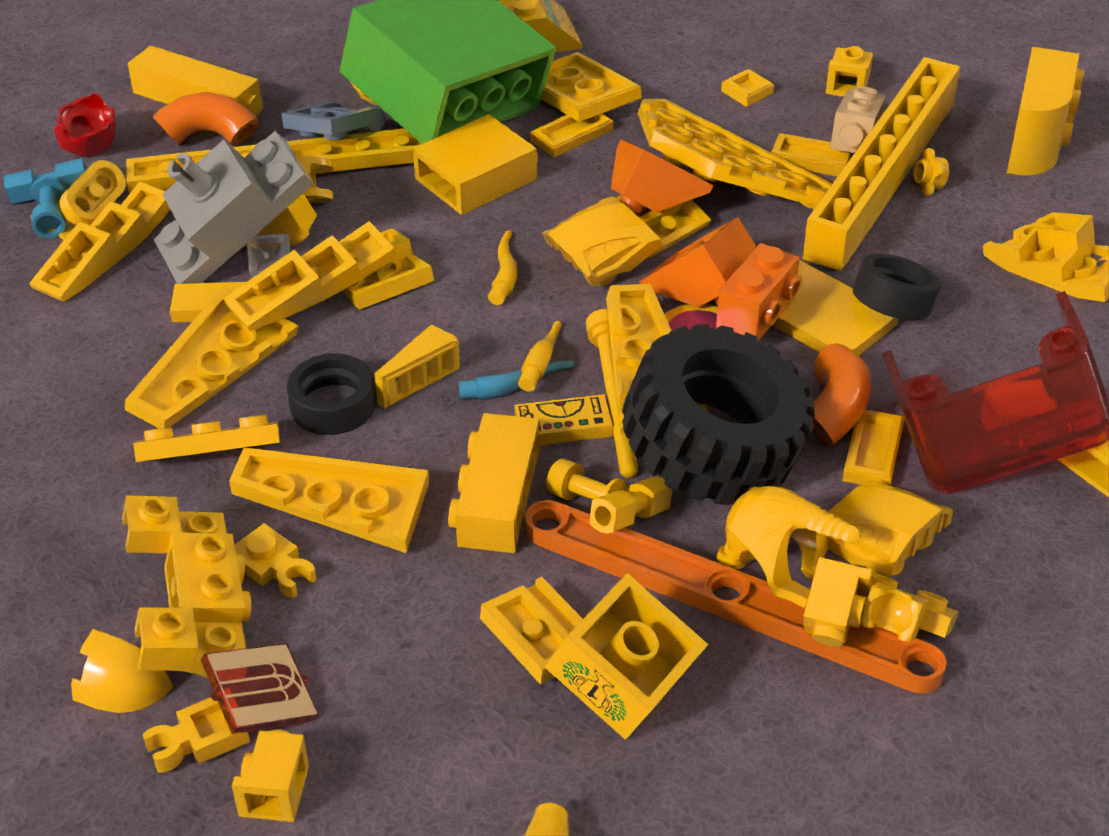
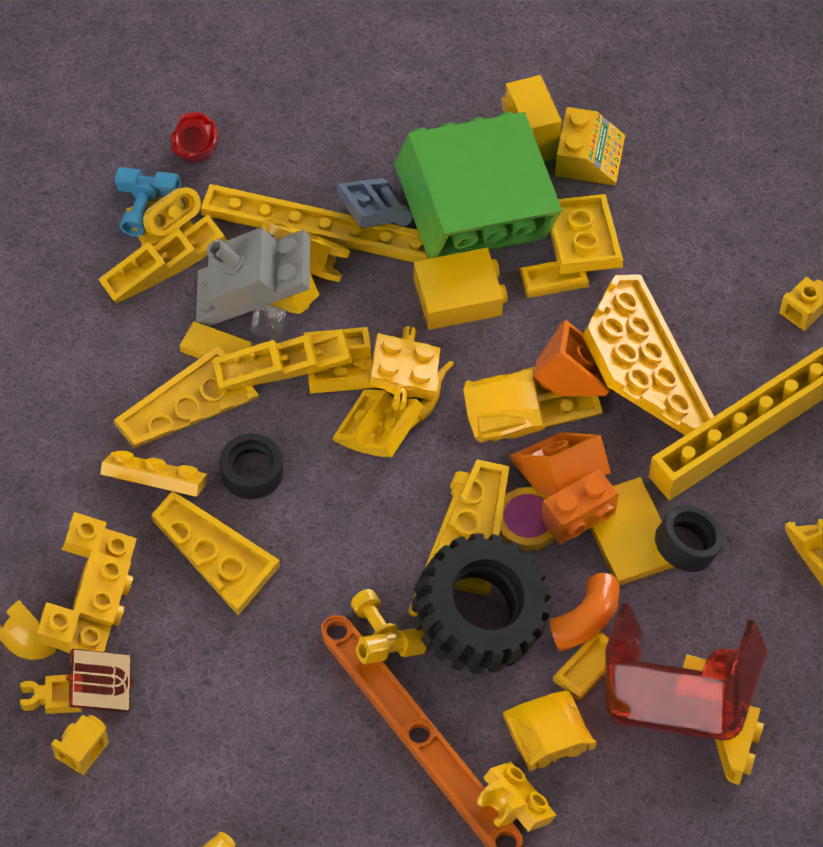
camera: 25 degrees right, 15 degrees up
yellow brick [127,45,263,116] -> none
orange cylinder [152,92,260,147] -> none
yellow plate [235,523,317,598] -> none
yellow slope [375,325,460,409] -> none
yellow brick [448,413,540,553] -> none
dark azure animal [458,360,575,400] -> none
yellow plate [480,577,583,685] -> none
yellow tile [514,394,613,445] -> none
yellow animal [518,321,562,392] -> none
yellow brick [544,573,708,740] -> none
yellow piece [716,486,859,608] -> none
yellow tile [721,69,774,107] -> none
yellow tile [771,133,854,177] -> none
yellow brick [803,557,872,647] -> none
tan brick [830,87,886,153] -> none
yellow plate [913,148,949,196] -> none
none -> yellow slope [332,390,424,458]
none -> yellow plate [368,326,440,411]

